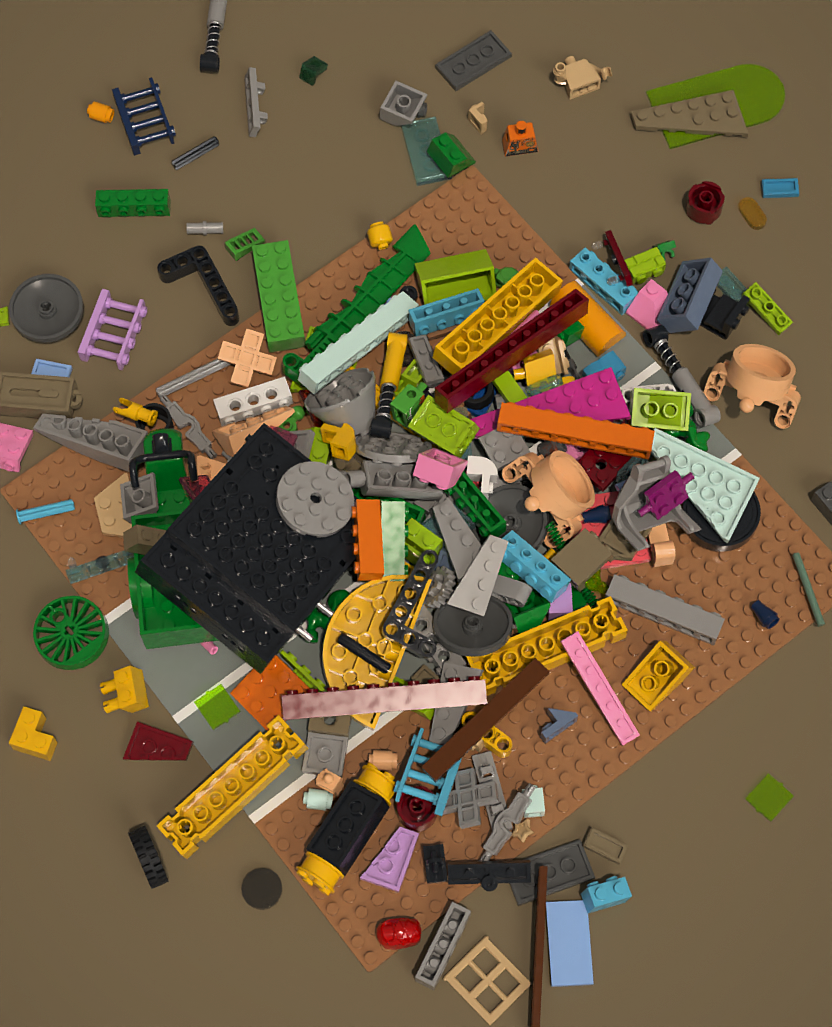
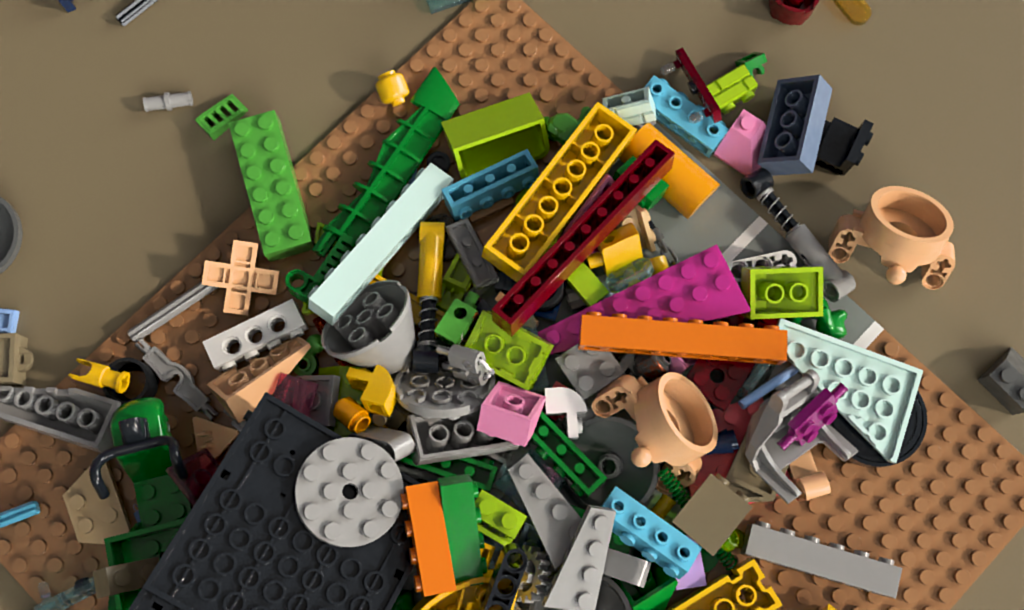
camera: 10 degrees left, 10 degrees up
lavender fence [78,289,147,370] -> none
green brick [95,189,171,217] -> none
light grey slope [120,472,159,524] -> none
black beam [157,245,239,326] -> none
dark azure brick [582,351,626,381] -> none
clear light blue plate [717,266,747,302] -> none
lime tile [742,282,793,335] -> none
dark blue cone [751,600,780,629] -> none
sand green bar [792,552,825,627] -> none
none -> light orange brick [333,397,371,433]
none -> light grey piece [436,344,495,386]
none -> light aqua brick [602,87,656,126]

